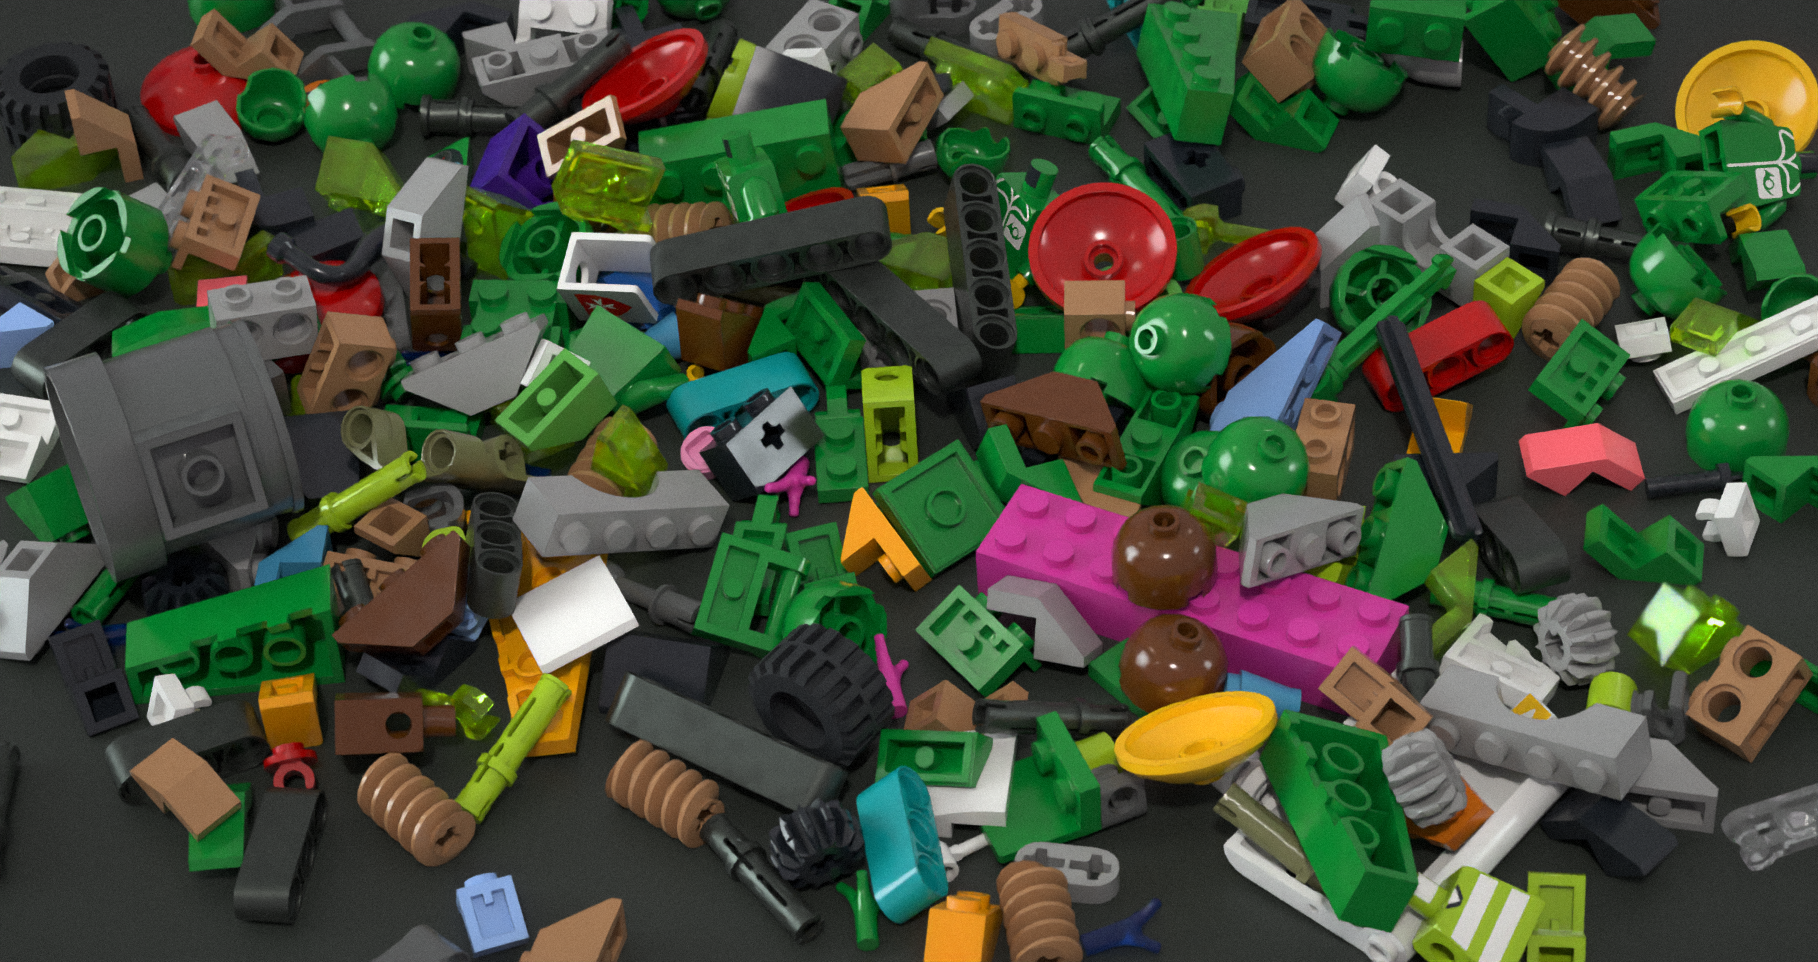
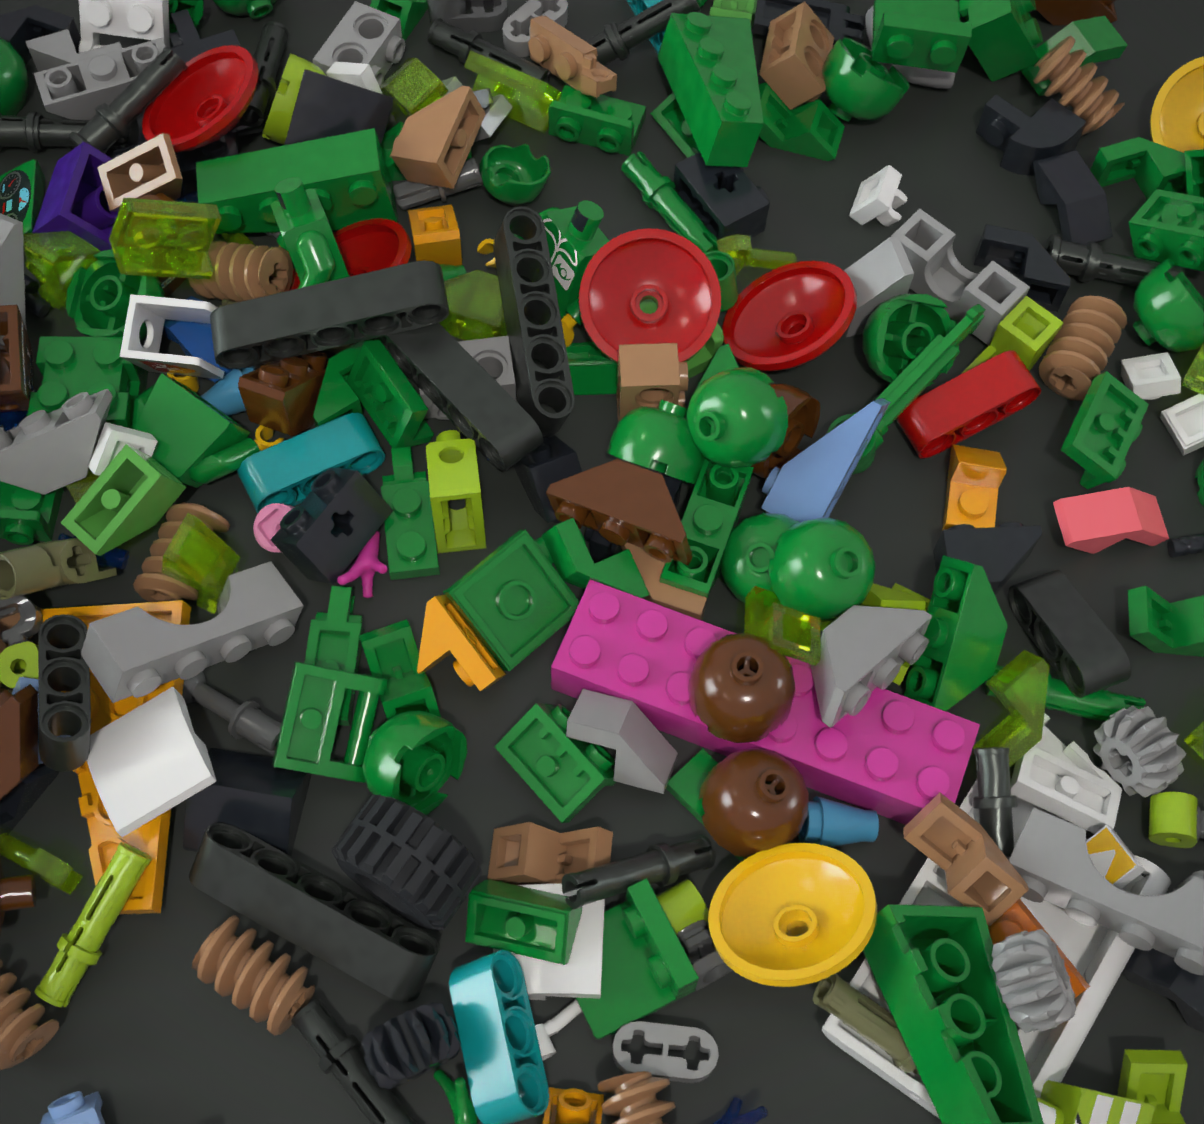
camera: 10 degrees left, 20 degrees up
dark pink bar [874,634,909,719] -> none
medium nougat brick [1296,398,1356,501] -> none
black axle [1375,315,1483,546] -> none

